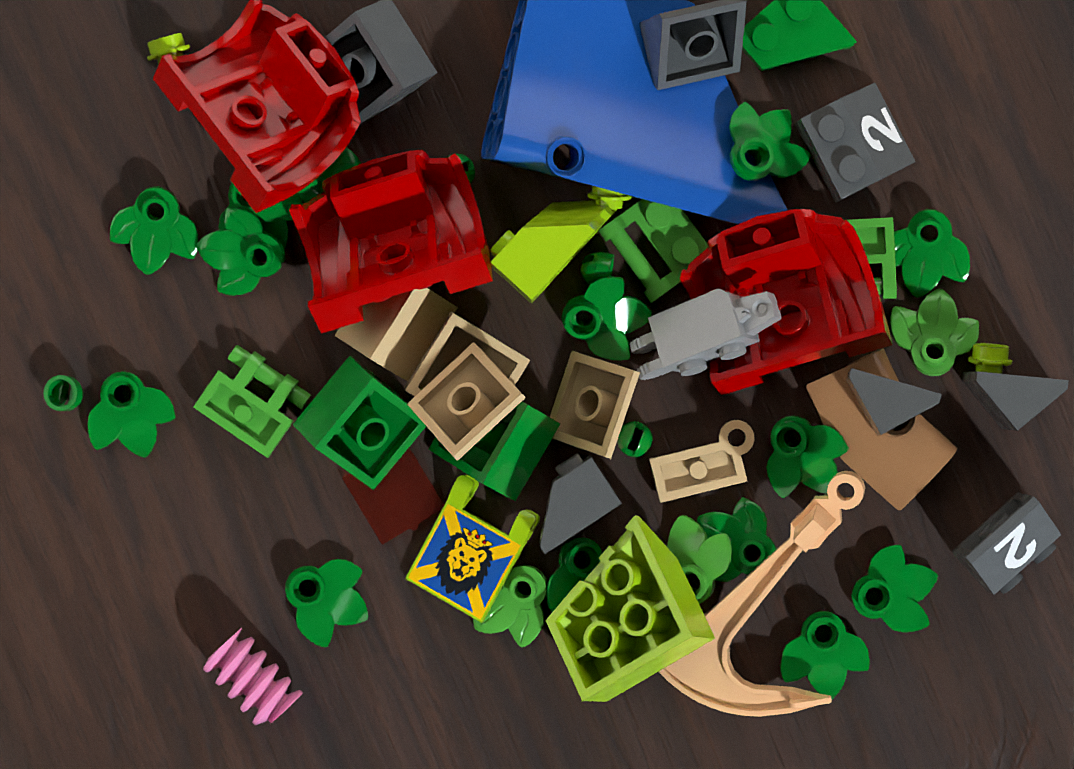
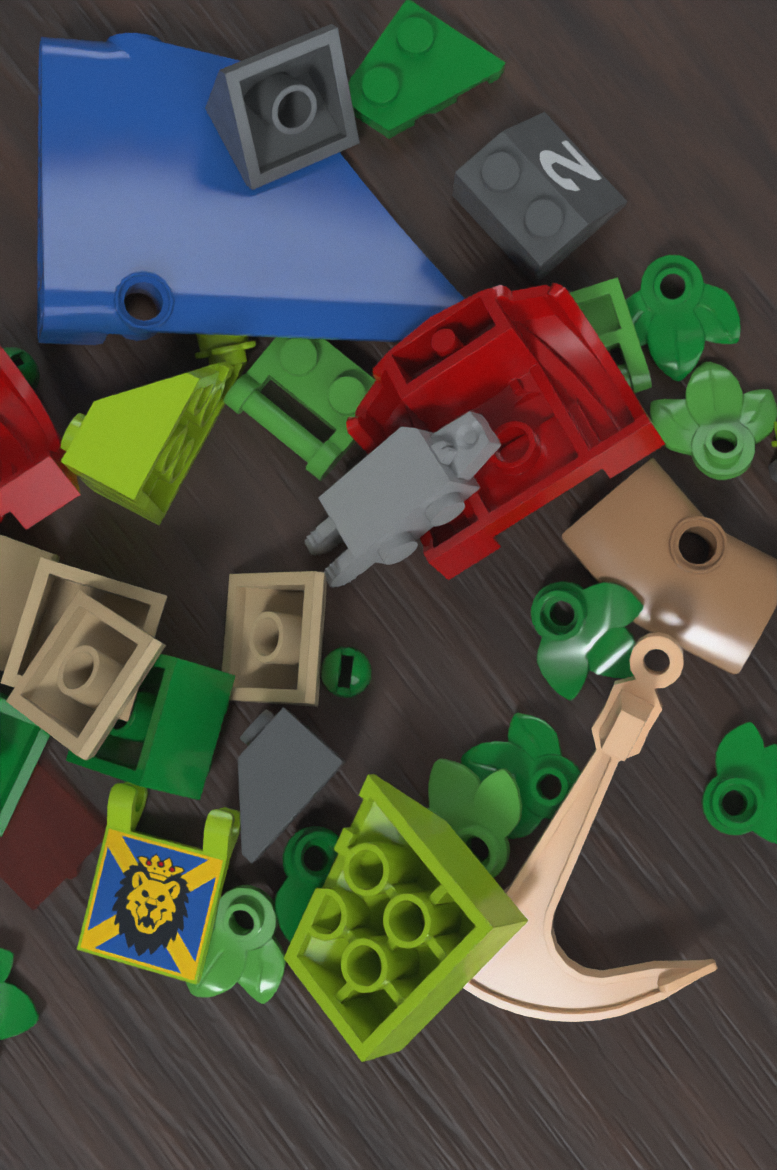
camera: 10 degrees left, 5 degrees down
green plate [562,276,652,361] -> none
green hinge [580,252,614,285] -> none
tan hinge [649,420,755,503] -> none
green plate [729,102,811,181] -> none
green plate [780,611,870,700] -> none
dark grey slope [846,368,942,436] -> none

